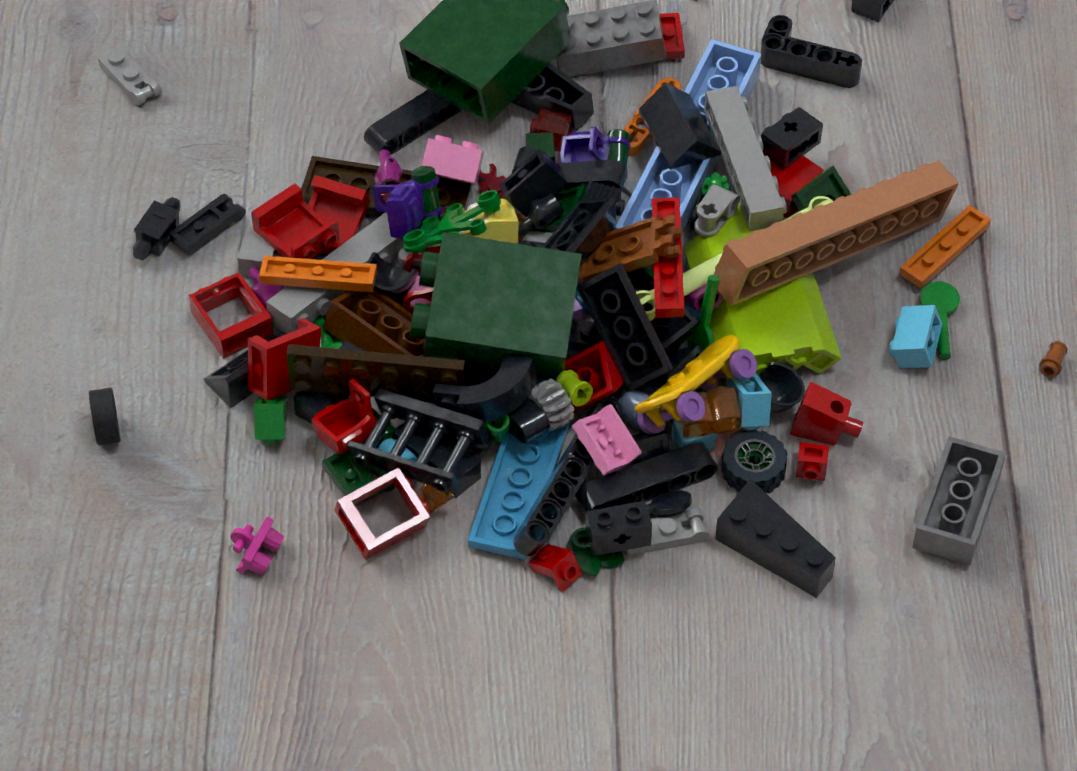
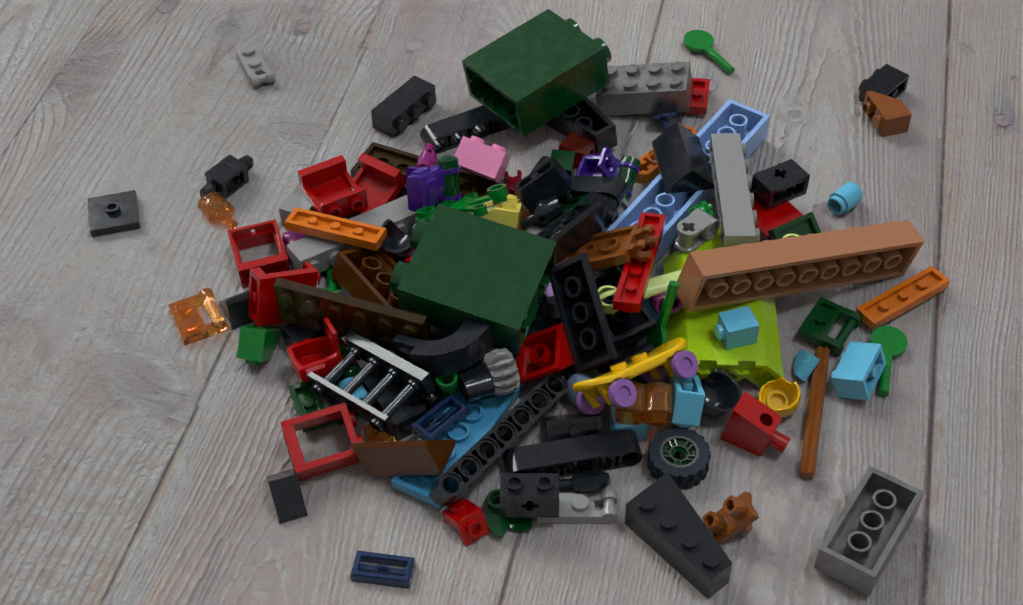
camera: 15 degrees right, 5 degrees down
black tyre [89,387,121,446] -> none
black plate [169,194,246,255] -> none
dark pink hips [230,517,285,575] -> none
lime bush [556,370,593,406] -> none
bright pink bracket [572,404,642,476] -> none
black beam [761,15,862,88] -> none
red bracket [796,442,829,481] -> none
dark orange pin [1039,341,1068,378] -> none
none -> black plate [87,190,141,237]
none -> clear orange plate [168,288,228,345]
none -> clear orange piece [198,192,238,229]
none -> black slope [266,469,308,524]
none -> dark blue tile [350,550,415,589]
none -> reddish brown slope [352,439,455,476]
none -> black brick [371,75,436,138]
none -> dark blue tile [411,394,470,440]
none -> dark blue plant [649,112,677,130]
none -> dark orange hips [703,491,759,545]
none -> medium azure brick [714,306,759,350]
none -> yellow hair [758,377,801,418]
none -> medium azure tile [793,349,819,382]
none -> dark green plate [797,297,862,357]
none -> dark orange axle [799,346,830,479]
none -> medium azure brick [827,182,863,215]
none -> dark orange slope [862,91,912,137]

